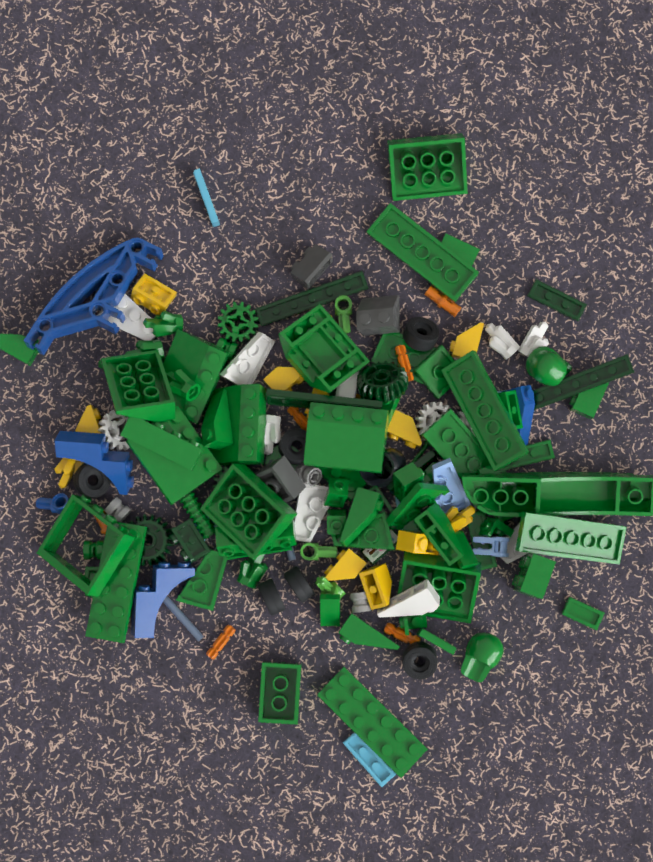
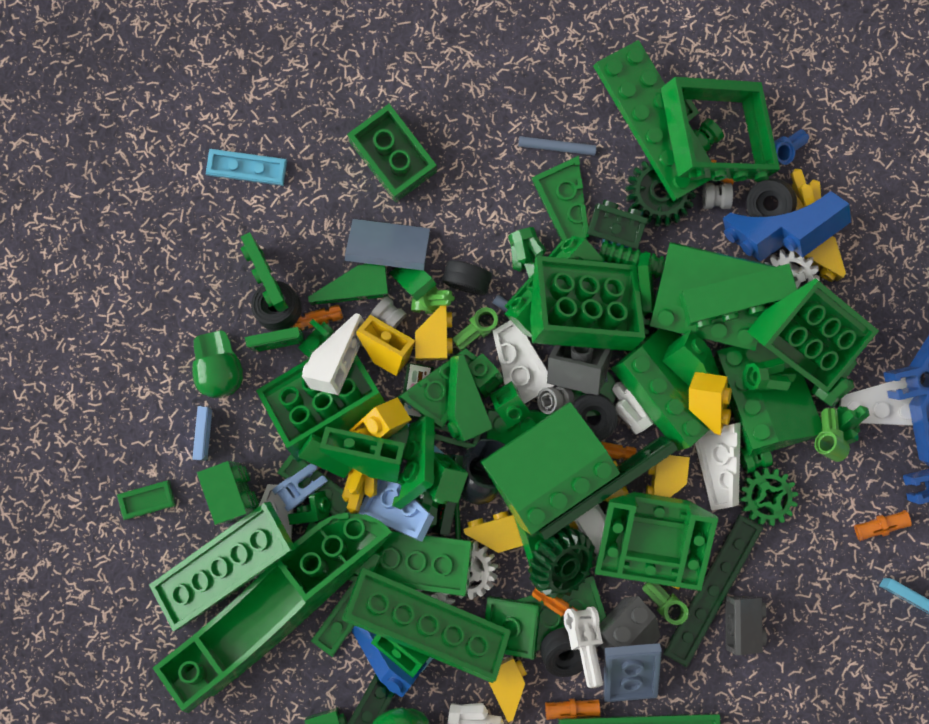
camera: 135 degrees right, 0 degrees up
yellow bracket [131,273,177,315] -> none
arch [131,561,195,638] -> none
orange axle [206,624,236,660] -> none
black tyre [258,578,286,616] -> none
green plate [317,667,428,778] -> none
none -> light blue tile [193,406,212,461]
none -> green wing [240,232,289,313]
none -> sand blue tile [345,219,430,270]
none -> white connector [564,607,603,688]
none -> sand blue tile [603,643,662,702]
none -> green tile [638,253,655,312]
none -> yellow slope [689,372,732,435]
none -> bright green axle [815,408,850,462]
none -> orange pin [854,510,912,541]

